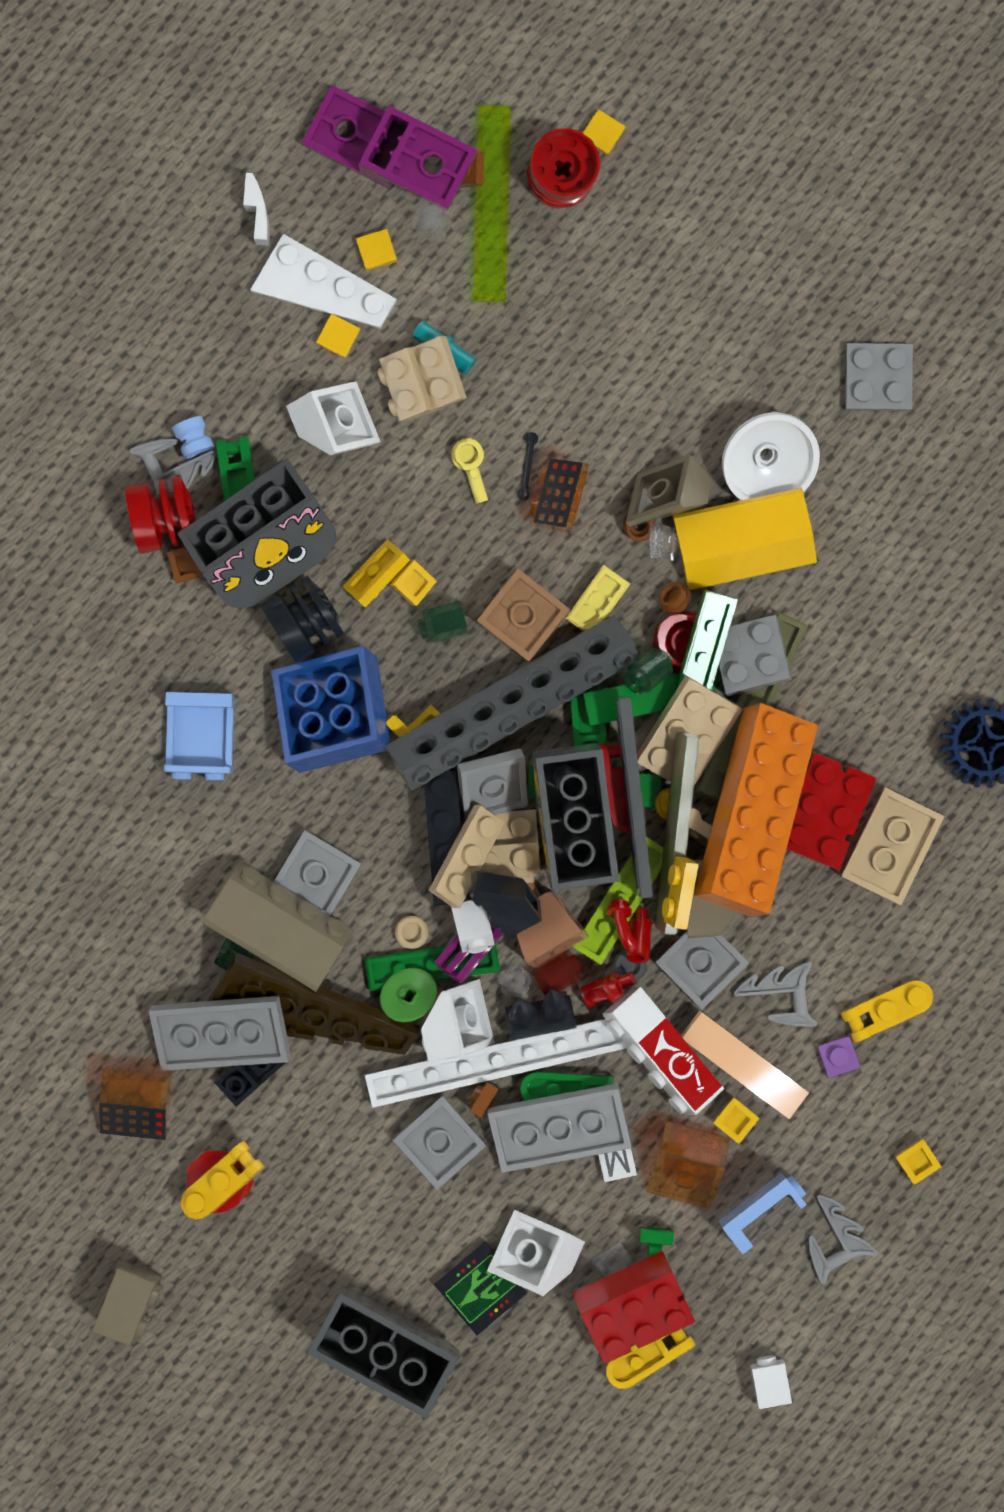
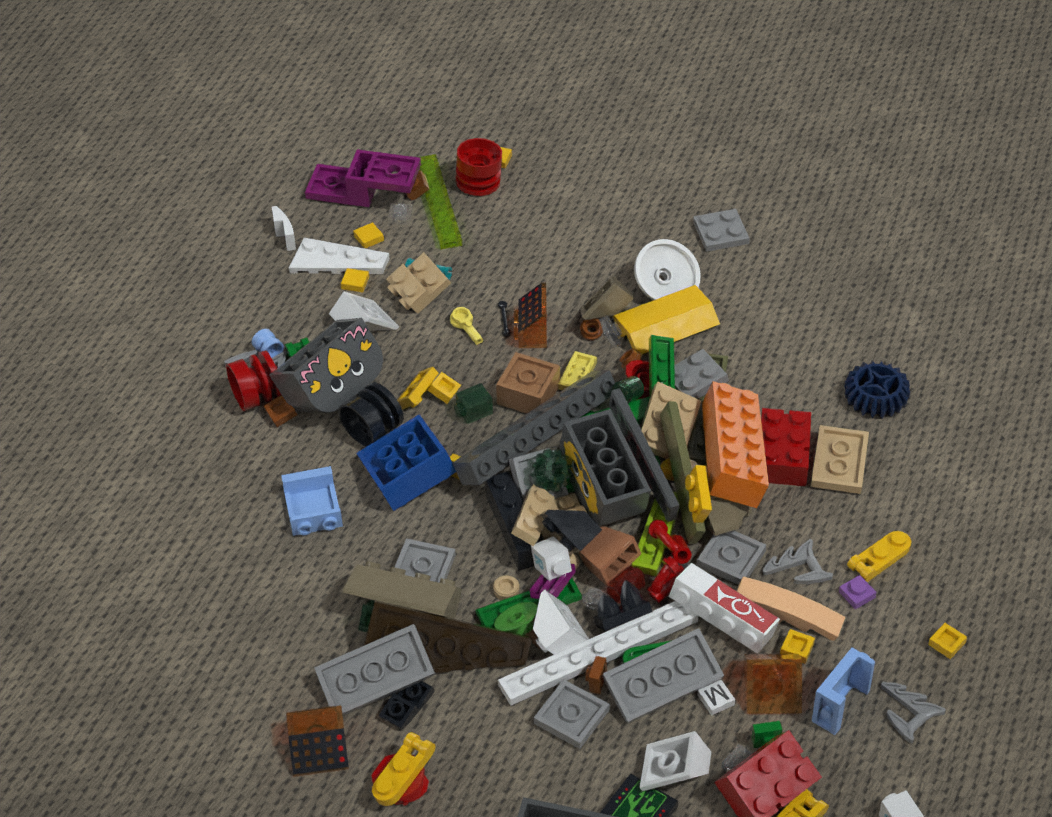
camera: 20 degrees left, 40 degrees down
none -> clear green gear [530,449,573,492]

